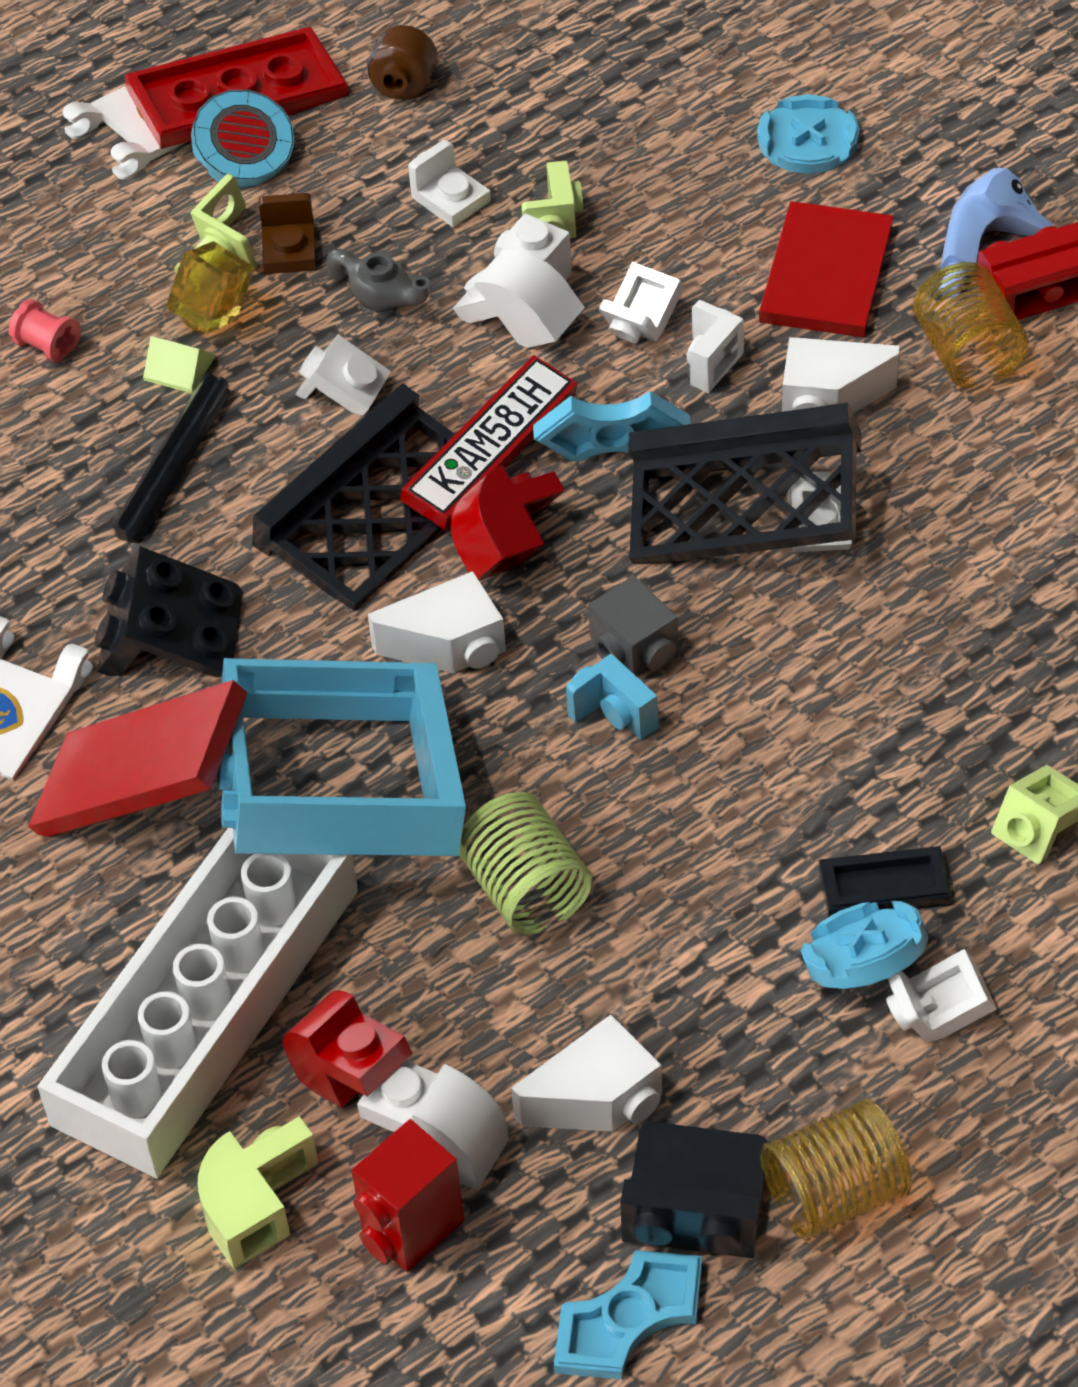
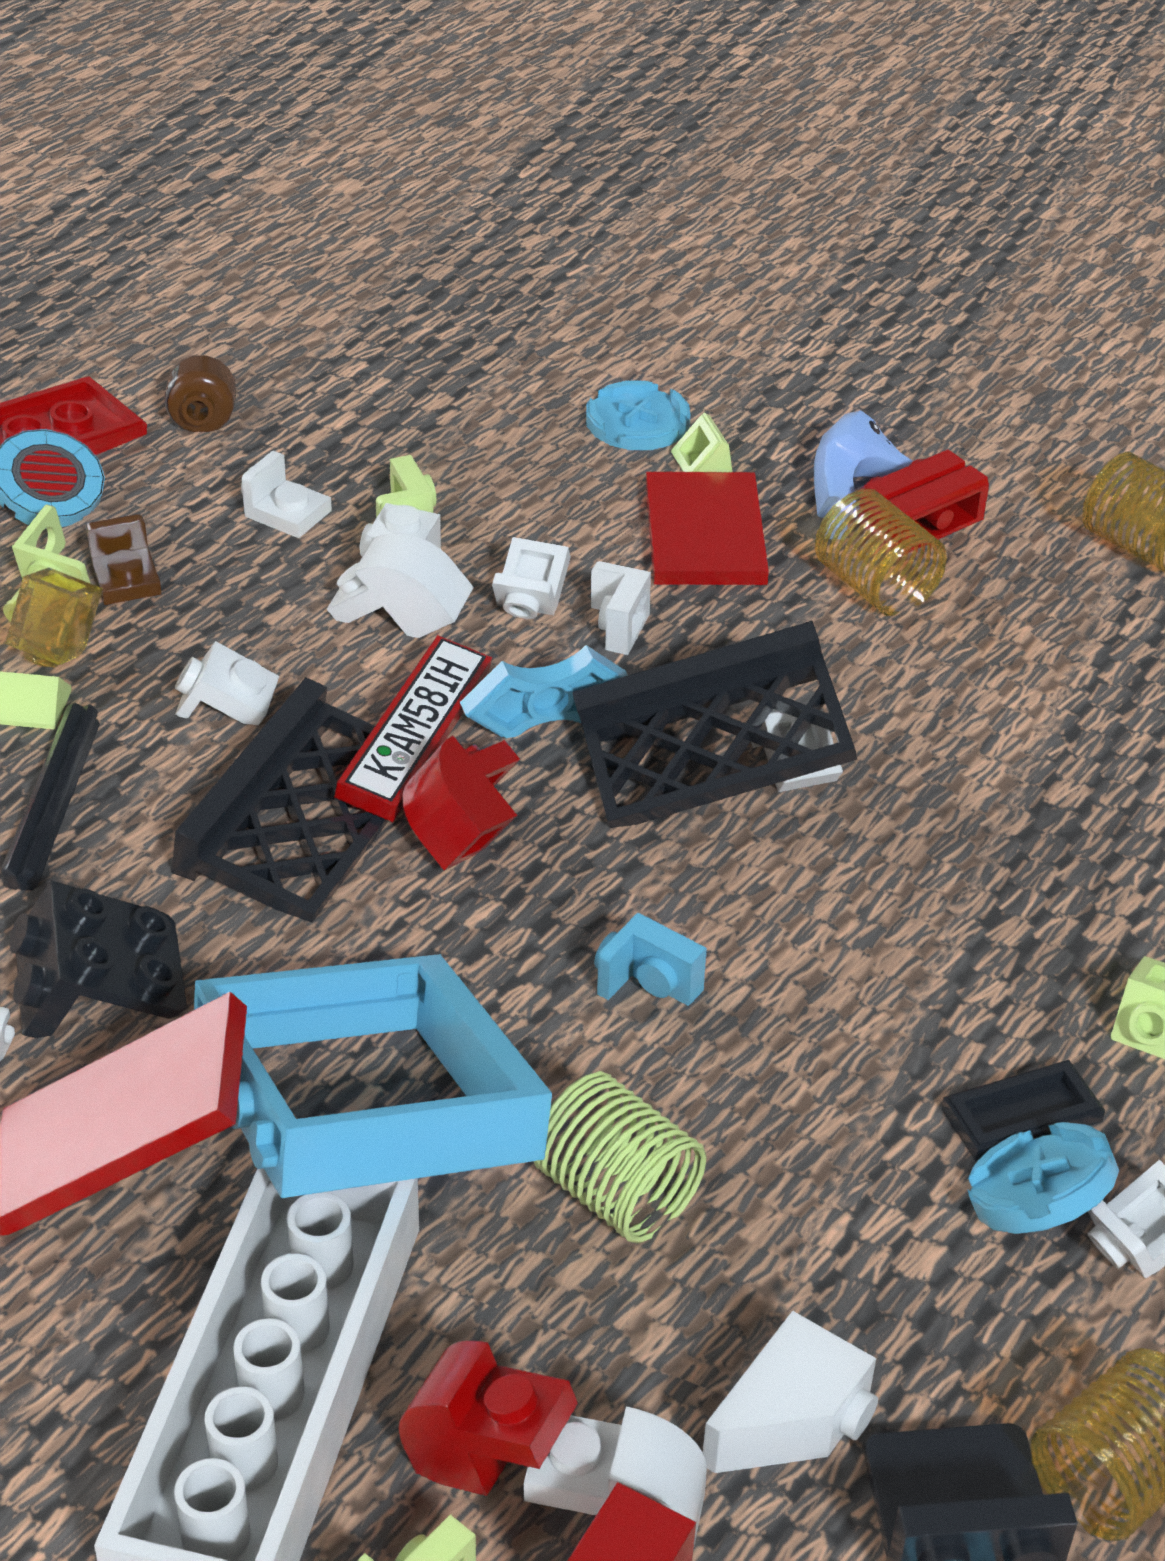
camera: 20 degrees left, 10 degrees down
dark grey piece [326,249,431,313] -> none
white slope [368,571,506,673] -> none
dark grey brick [588,576,678,677] -> none
white slope [782,337,899,413] -> none
none -> yellowish green slope [671,412,732,472]

